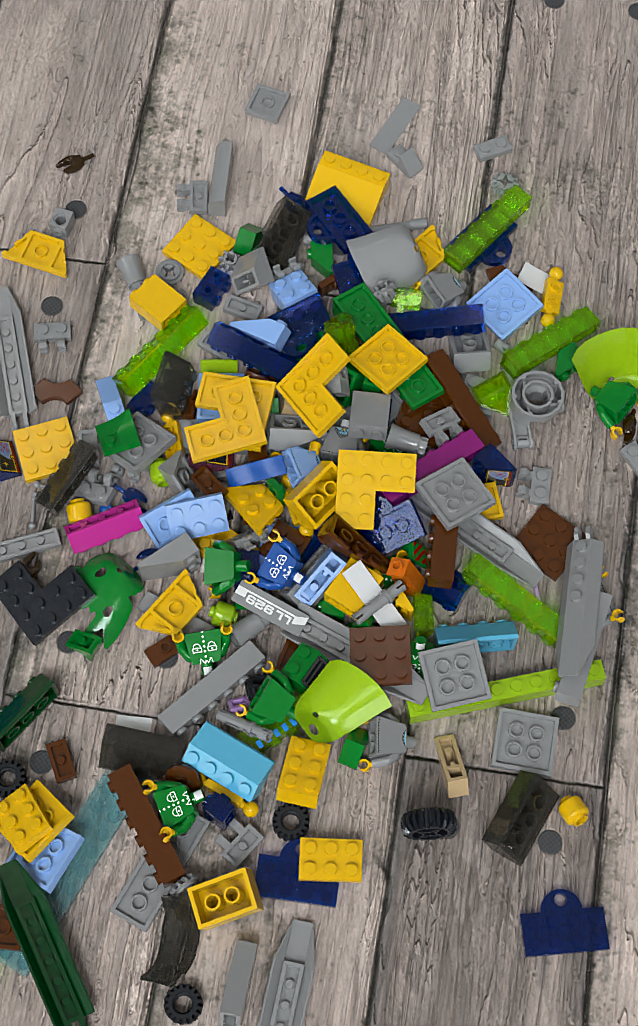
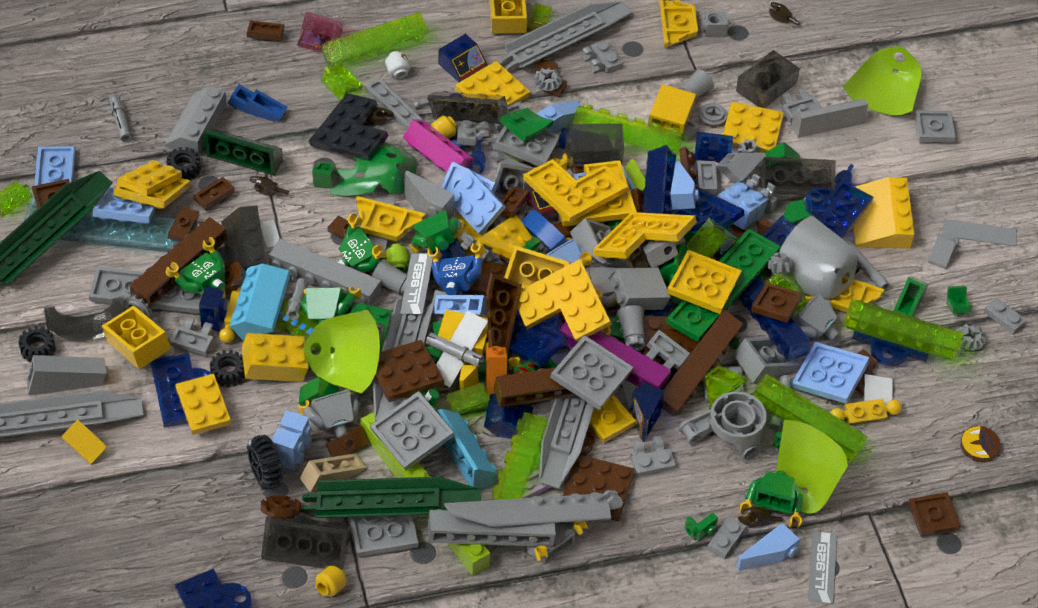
camera: 65 degrees right, 15 degrees down
none -> yellow slope [61,420,107,465]
none -> reddish brown plate [168,207,200,242]
none -> dark brown hand [249,176,289,196]
none -> reddish brown tile [260,495,301,518]
none -> light blue piece [272,410,312,471]
none -> dark green hinge [301,476,481,518]
none -> reddish brown plate [325,426,370,457]
none -> light grey gear [534,68,562,91]
none -> reddish brown plate [679,146,698,185]
none -> green bracket [685,512,718,542]
none -> clear smoke brick [736,50,800,108]
none -> reddish brown plate [752,283,803,323]
none -> lime piece [843,46,922,116]
none -> green slope [893,276,929,320]
none -> green bracket [946,285,972,315]
none -> tile [960,426,1001,462]

